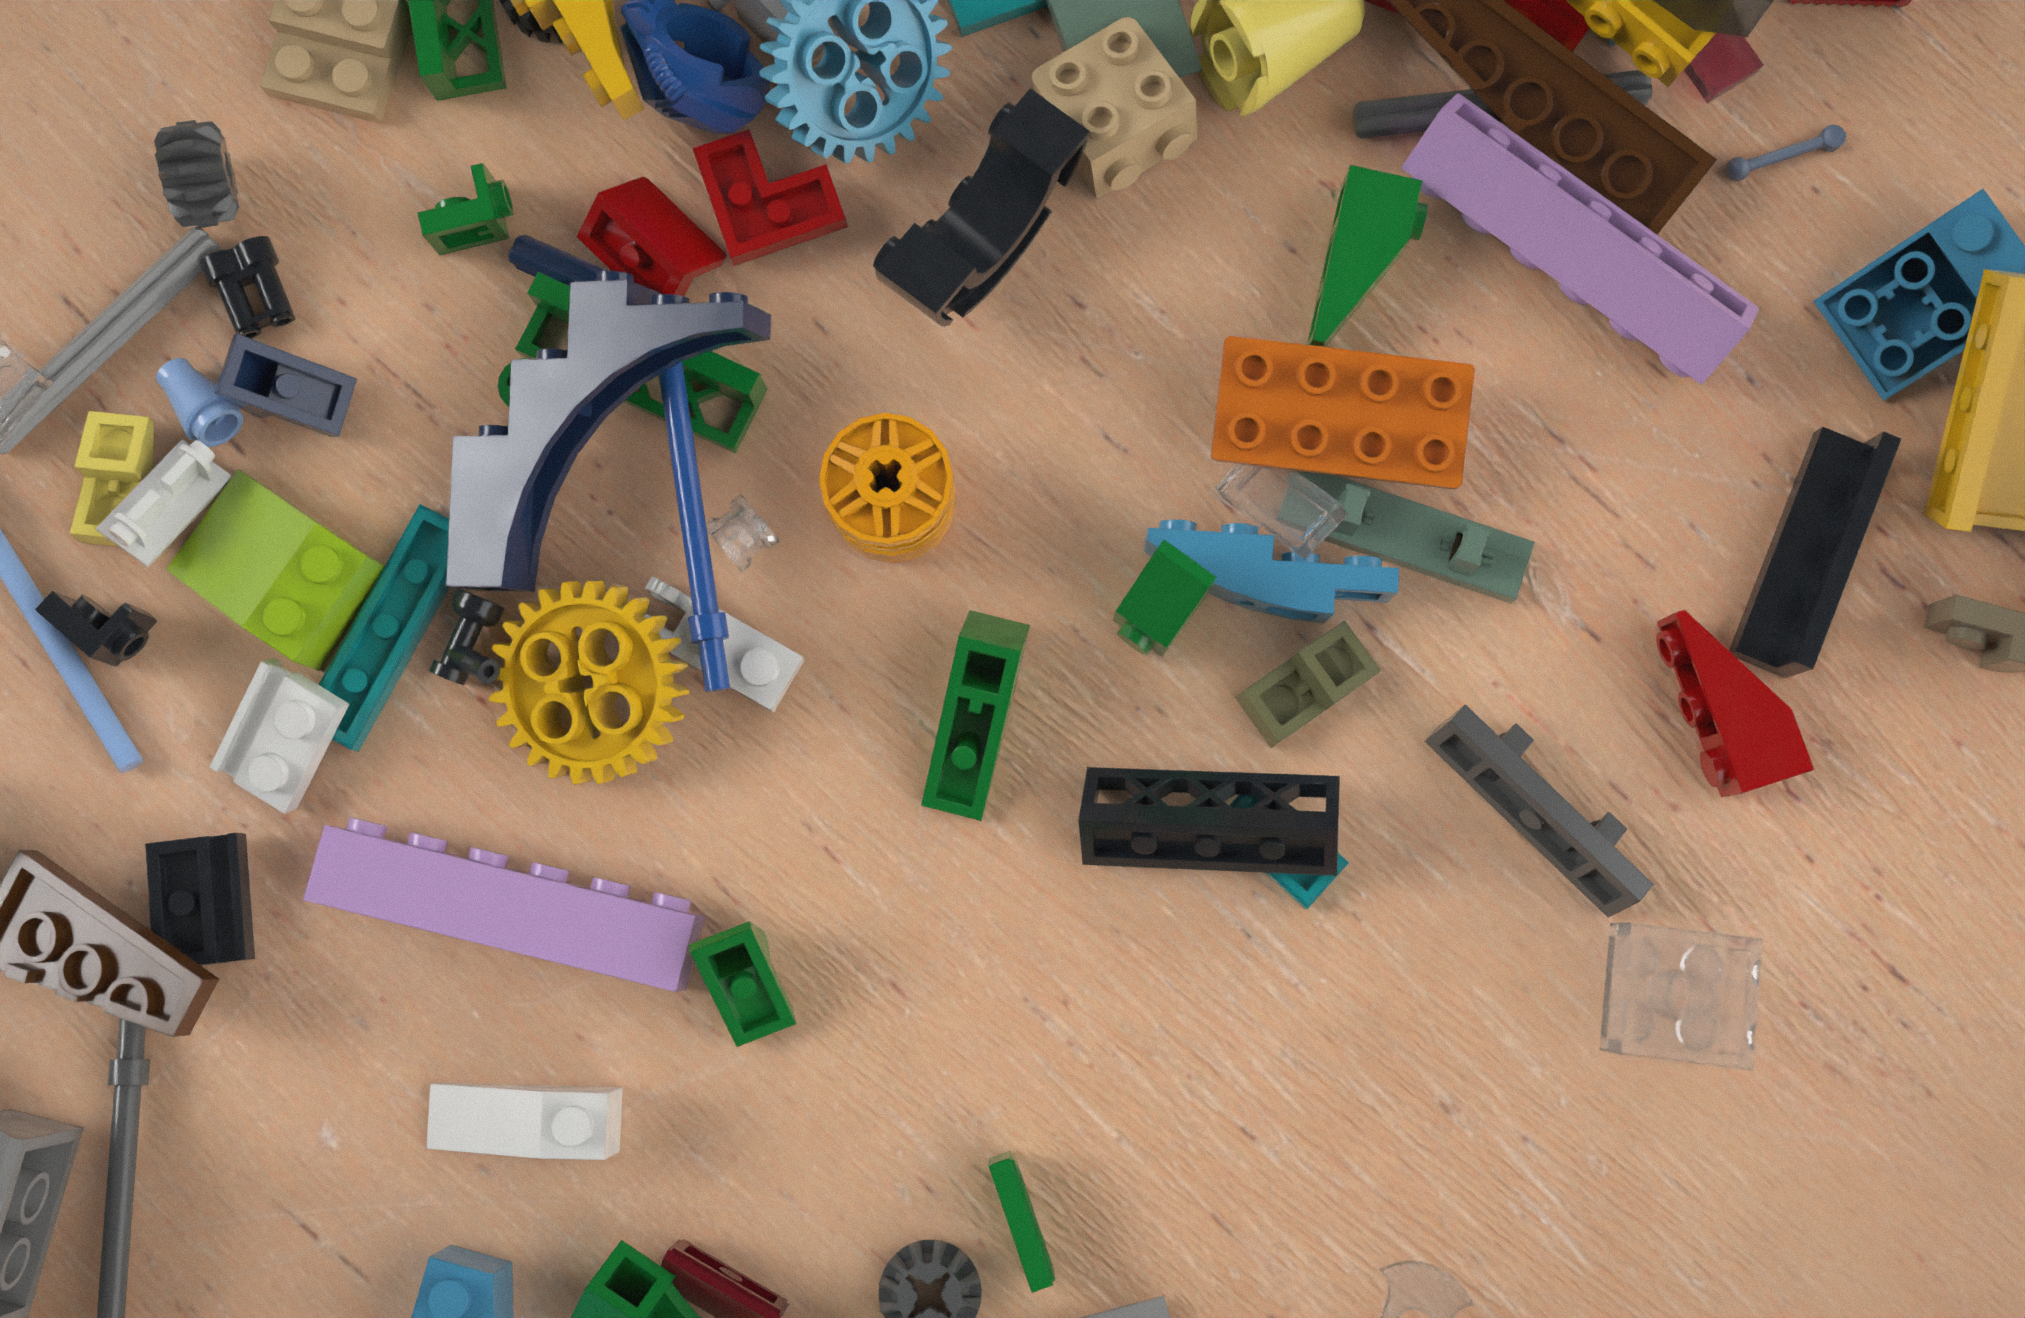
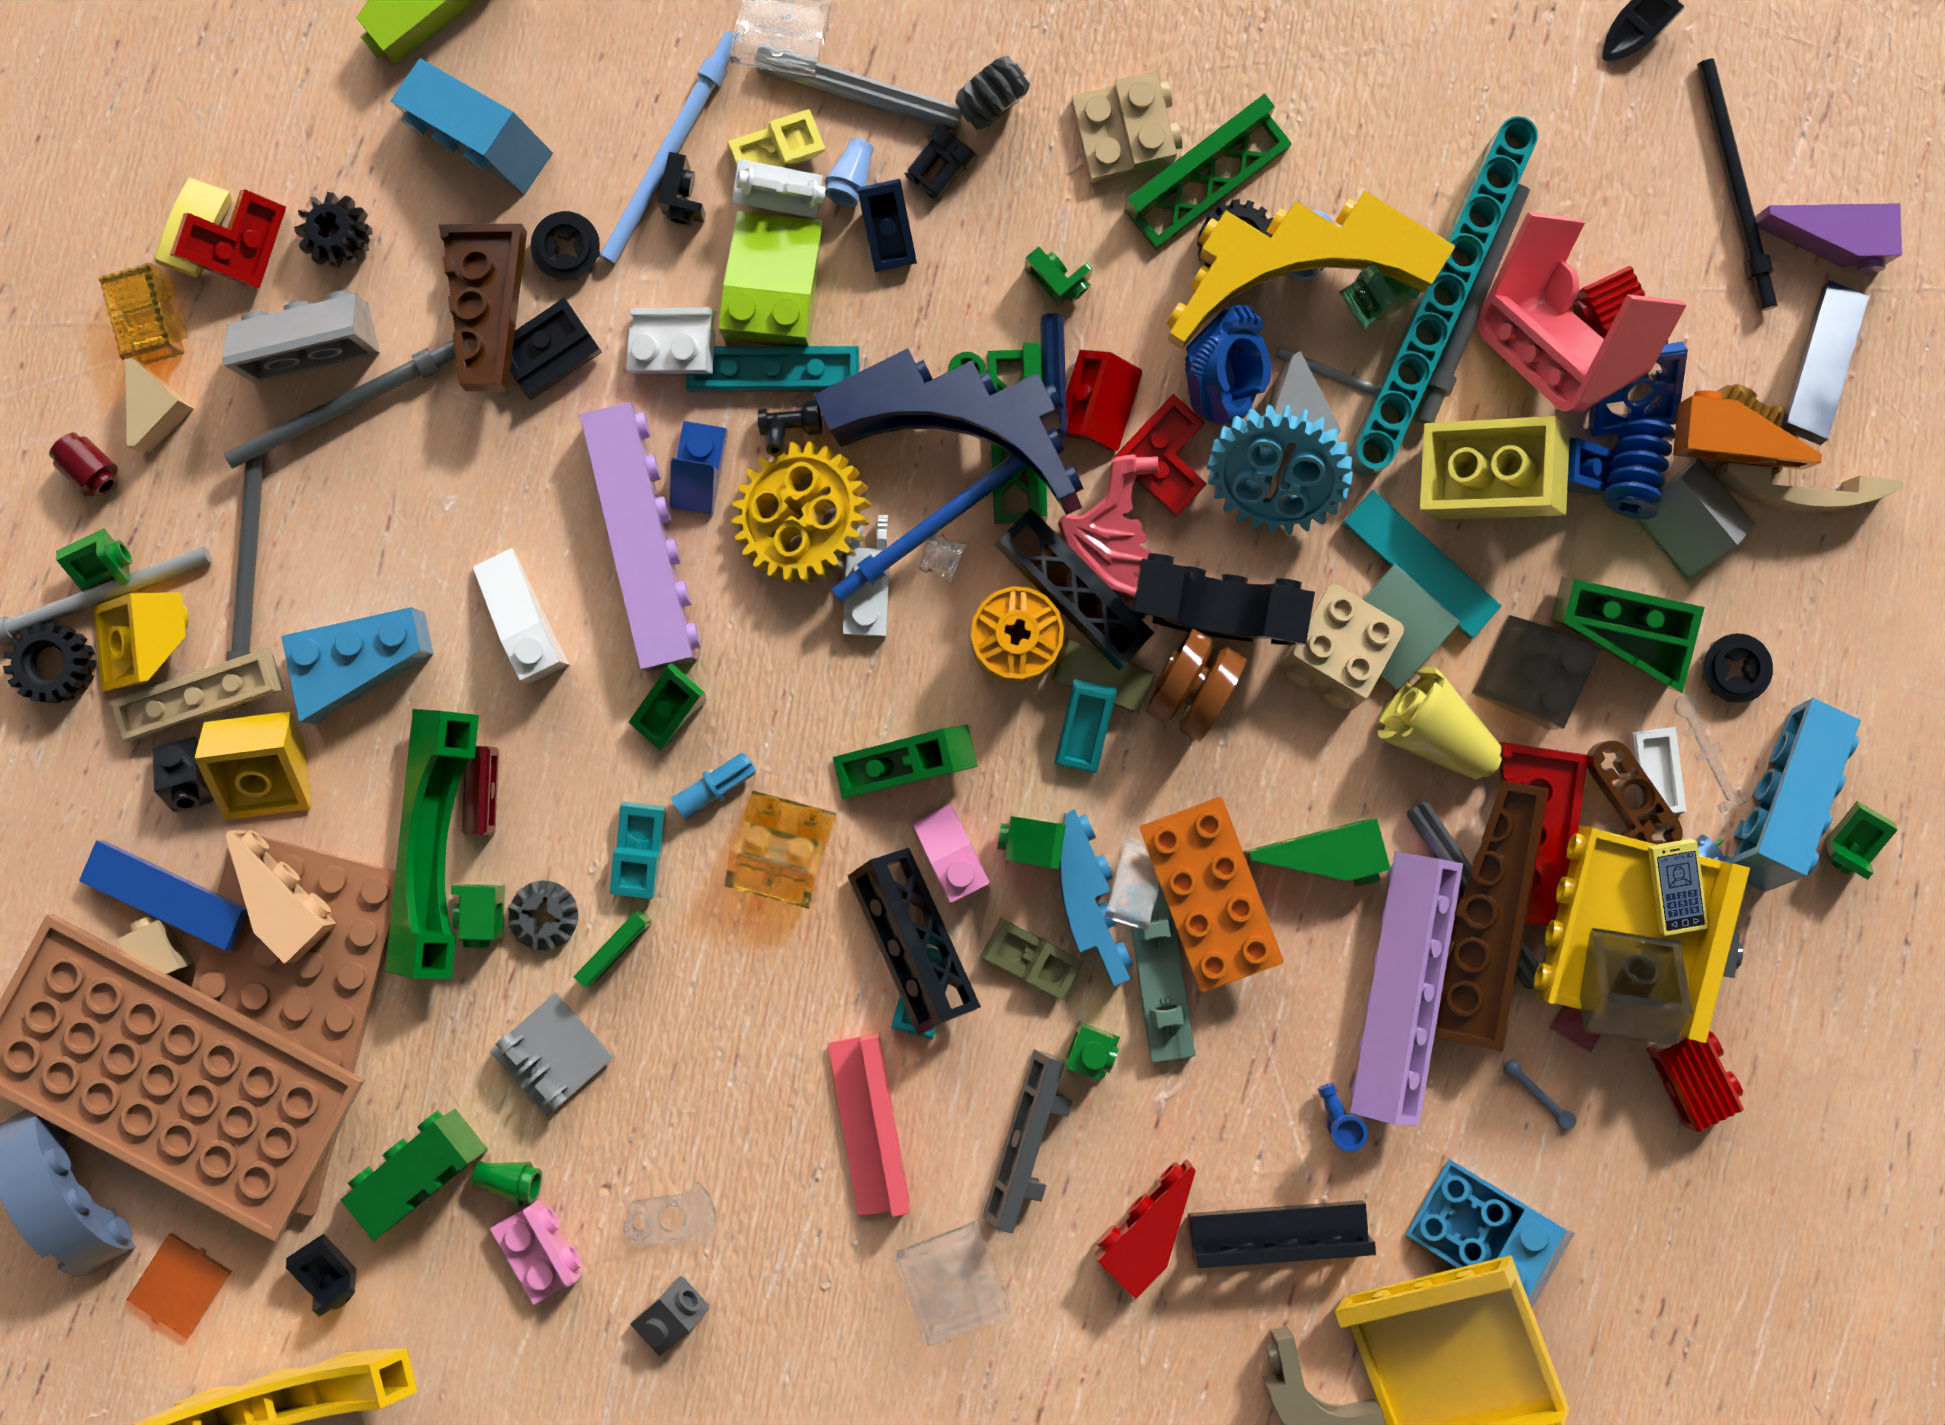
camera: 55 degrees right, 5 degrees up
none -> black gear [530,211,600,281]
none -> teal slope [610,801,667,899]
none -> blue slope [669,421,728,515]
none -> dark azure axle [671,753,756,820]
none -> clear yellow slope [724,791,837,909]
none -> coral panel [828,1033,911,1217]
none -> bright pink slope [912,804,990,903]
none -> black fence [994,508,1155,670]
none -> olive slope [1051,639,1154,713]
none -> teal tile [1054,679,1117,773]
none -> coral animal [1058,454,1159,598]
none -> green brick [1063,1021,1120,1081]
none -> dark orange wheel [1145,628,1247,742]
none -> blue piece [1317,1083,1368,1152]

